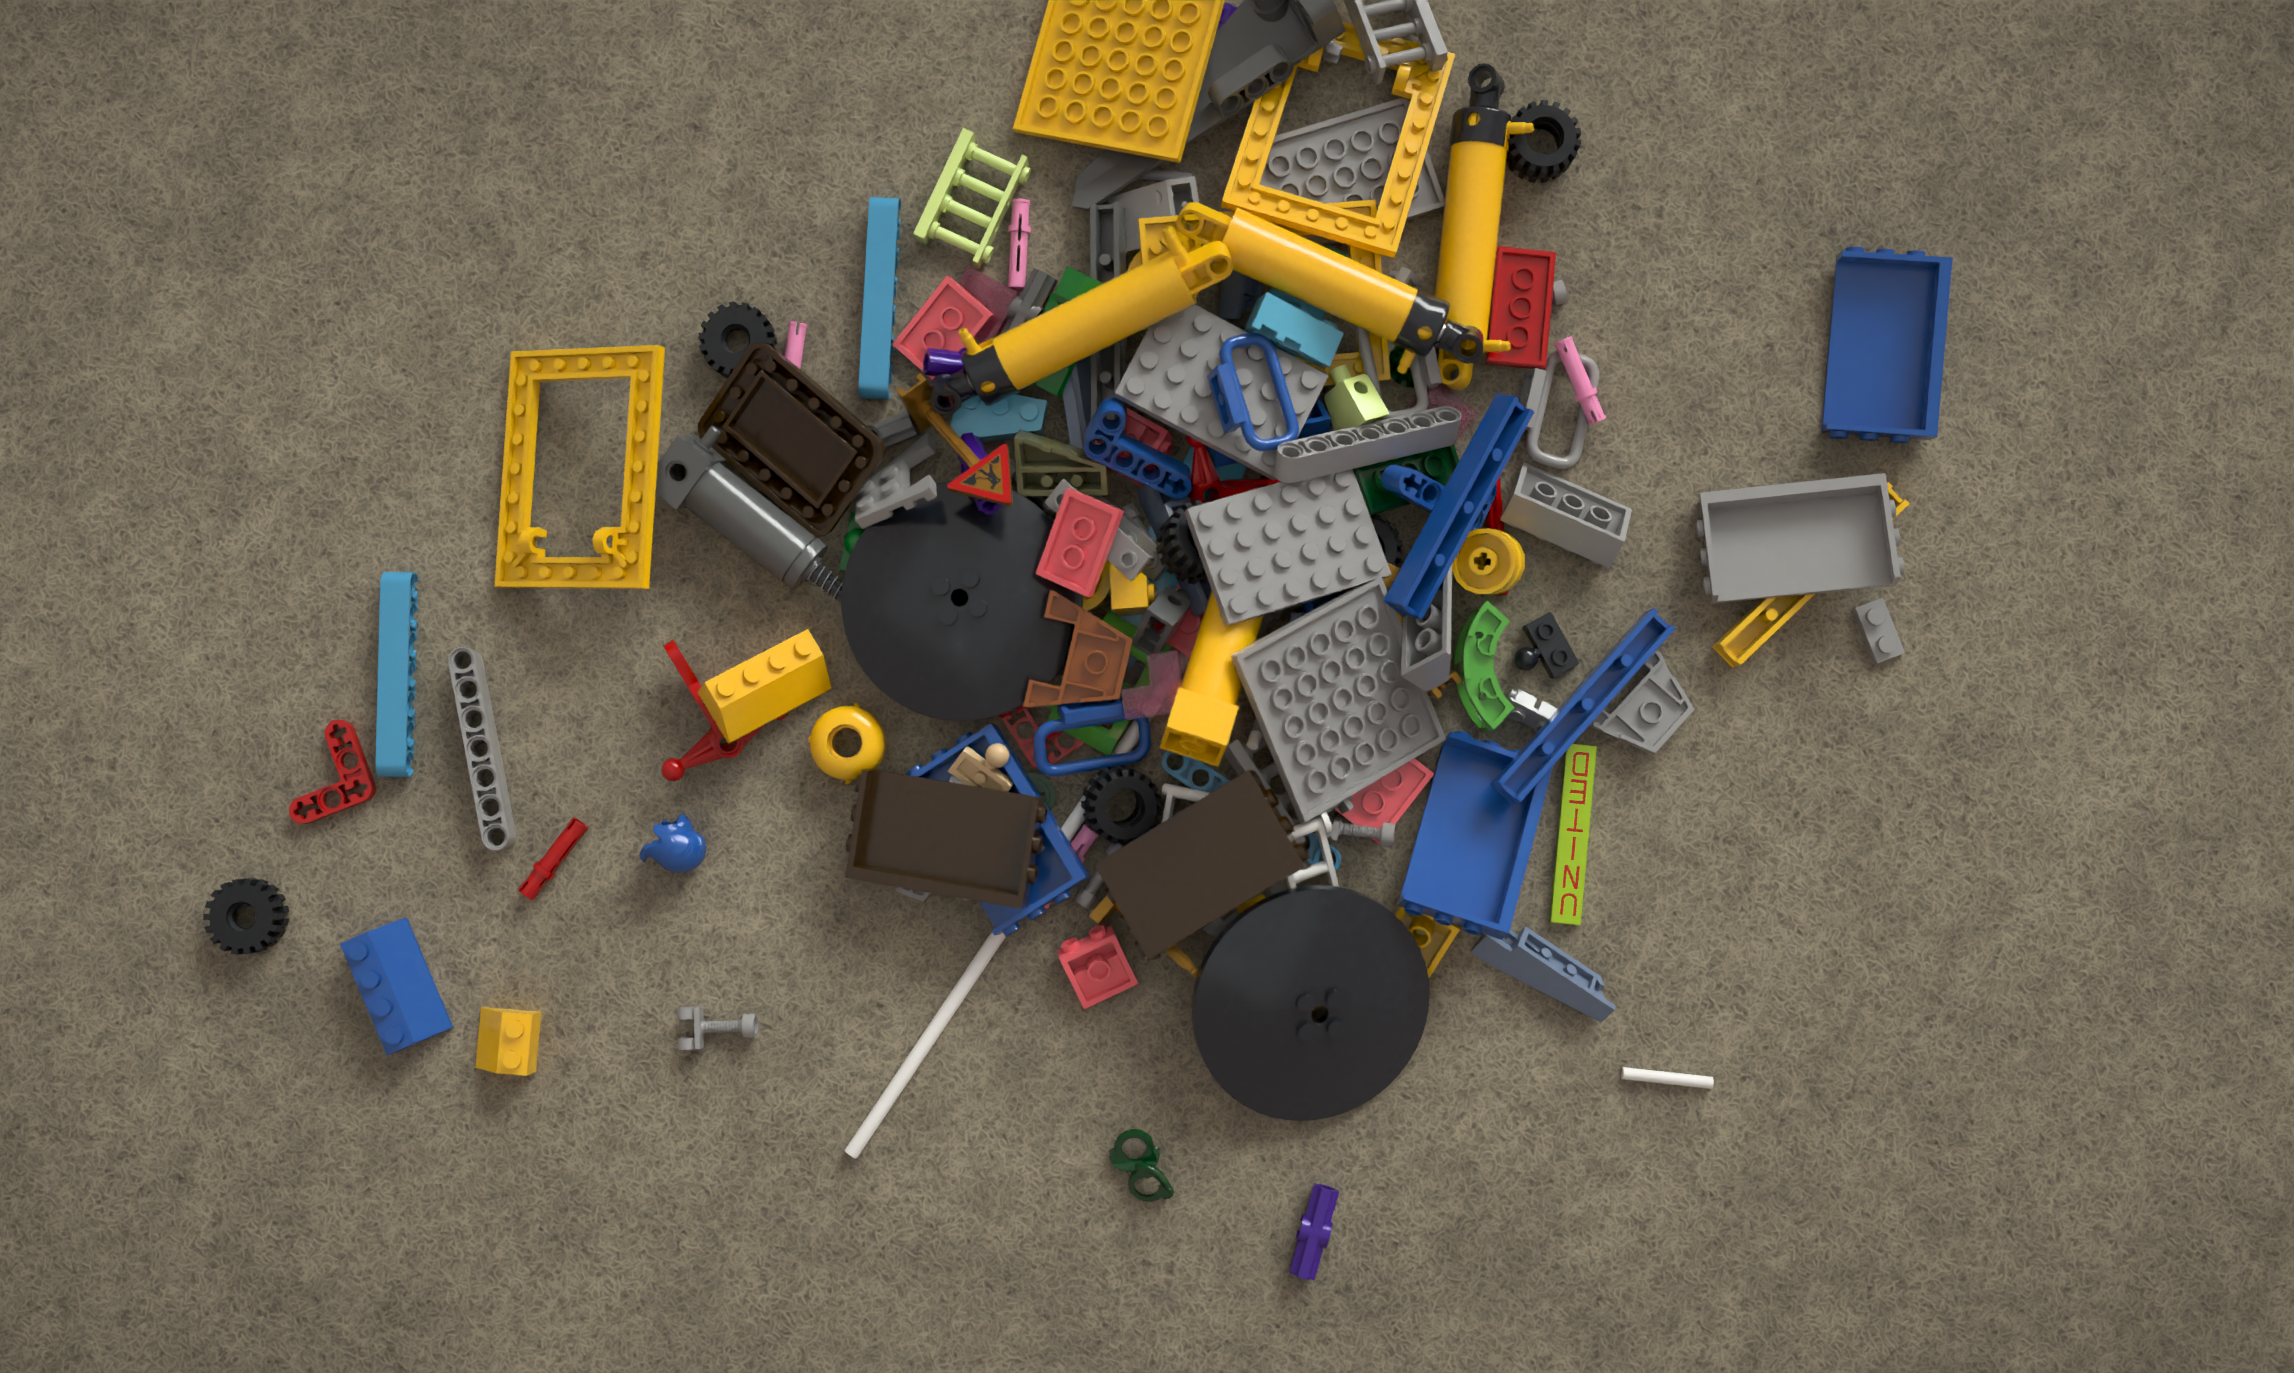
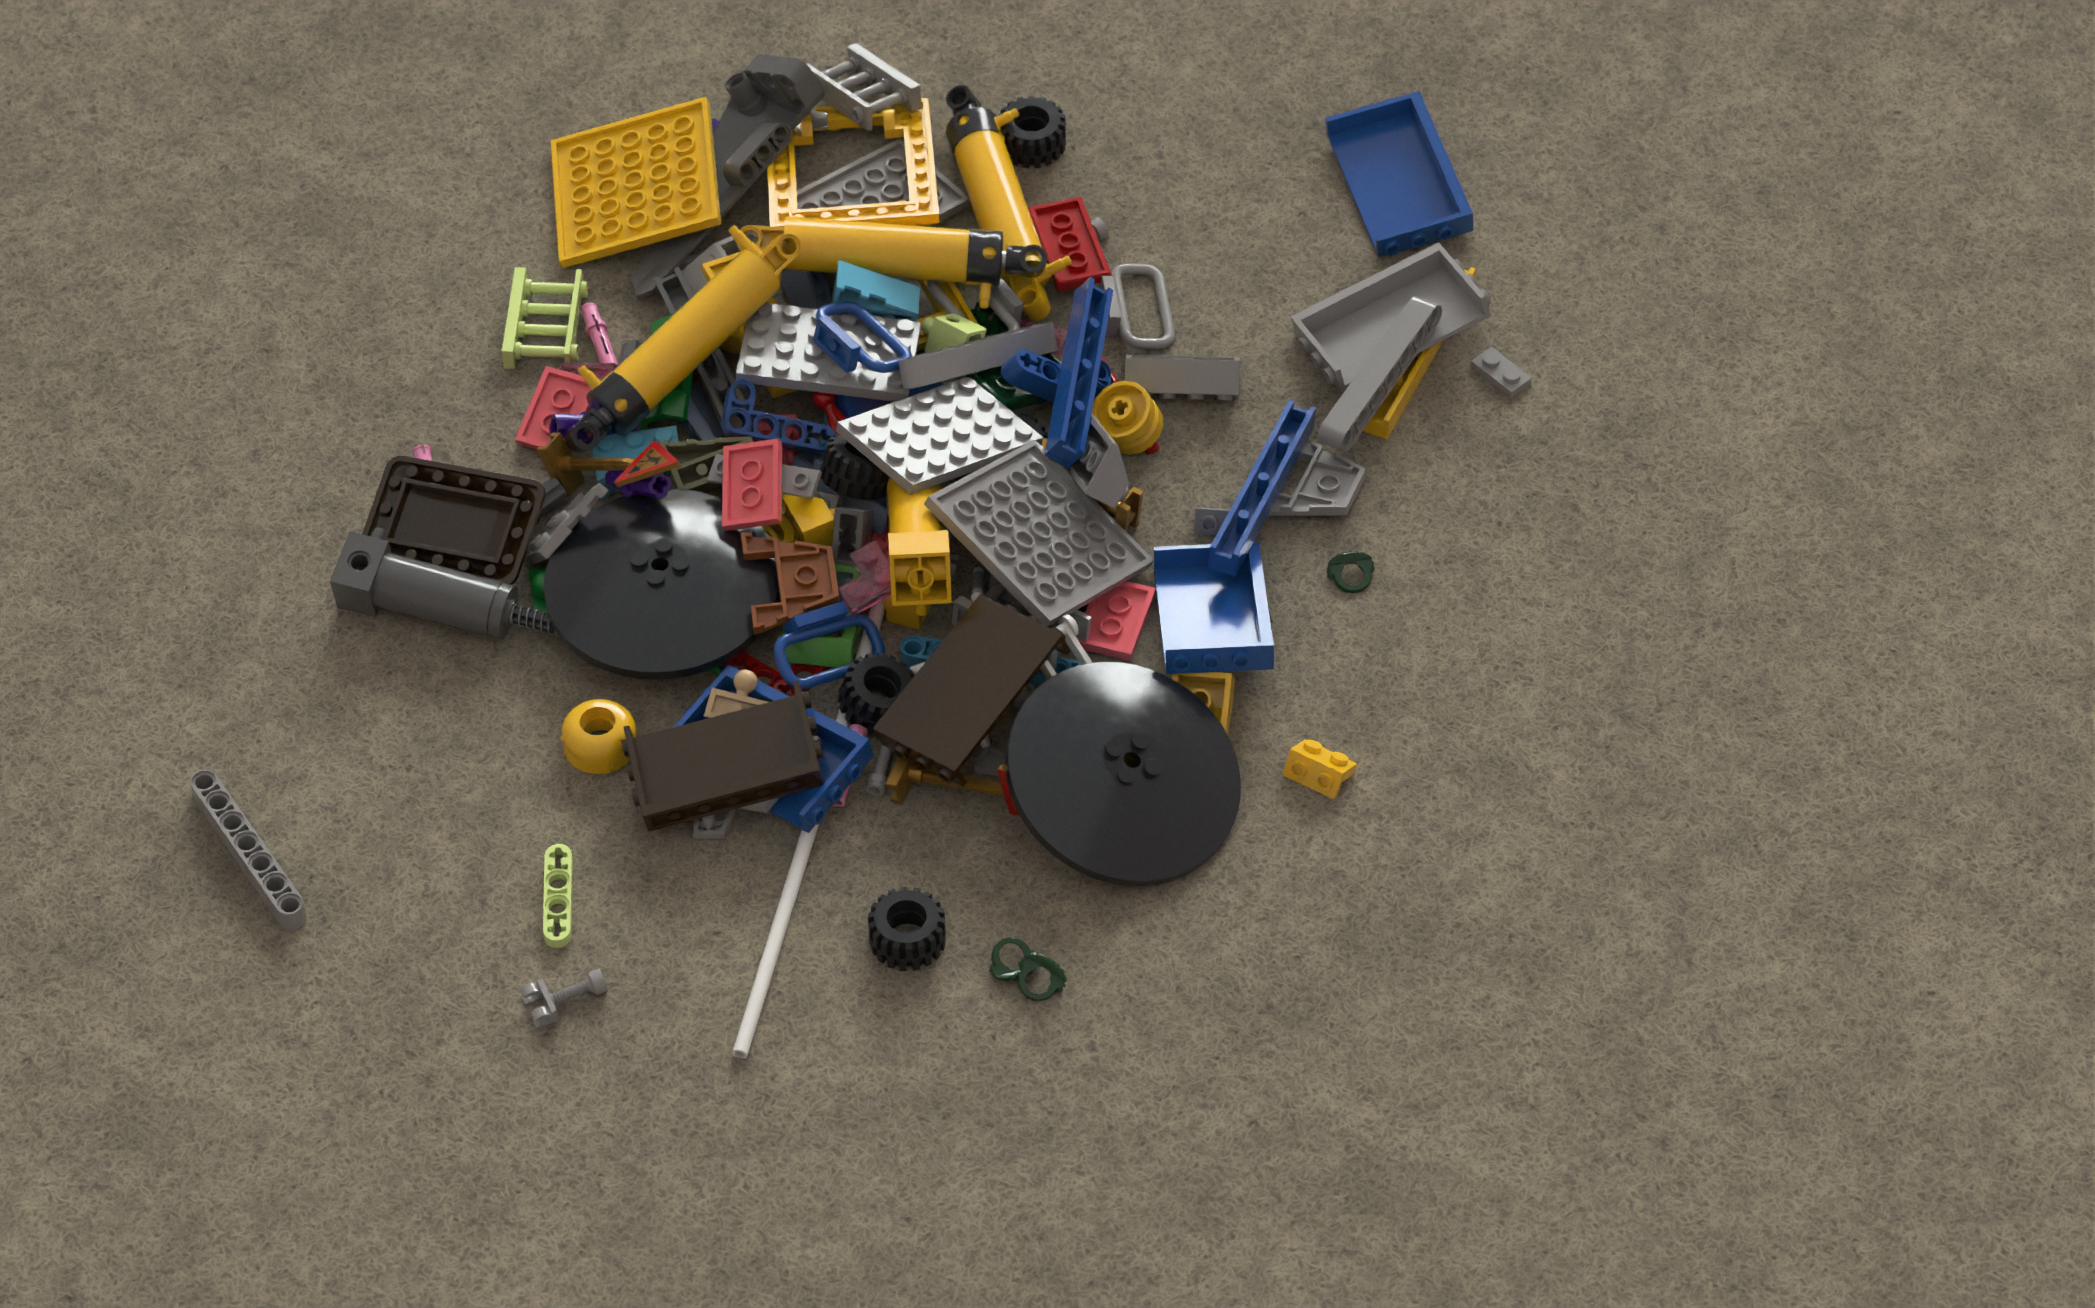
camera: 20 degrees left, 35 degrees down
black tyre [203,878,289,955] -> none
red beam [289,719,376,824] -> none
blue slope [340,917,453,1055] -> none
dark azure beam [375,572,418,777] -> none
yellow slope [475,1007,541,1076] -> none
yellow plate [494,345,665,589] -> none
red pin [518,817,589,900] -> none
blue hair [639,813,707,873] -> none
red piece [661,640,789,782] -> none
black tyre [698,302,777,378] -> none
yellow slope [698,629,832,744] -> none
dark azure beam [859,197,901,400] -> none
coral plate [1057,925,1138,1009] -> none
dark purple piece [1289,1183,1339,1280] -> none
light grey bar [1314,815,1396,848] -> none
bright green window [1454,601,1515,733] -> none
sand blue wedge [1470,926,1616,1022] -> none
black plate [1514,612,1580,679] -> none
lime tile [1549,744,1597,925] -> none
bright pink pin [1554,336,1606,425] -> none
white bar [1621,1067,1714,1089] -> none
none -> yellowish green beam [543,844,573,948]
none -> black tyre [868,887,946,971]
none -> yellow bracket [1283,739,1357,799]
none -> light grey beam [1318,296,1442,452]
none -> dark green piece [1327,551,1375,593]

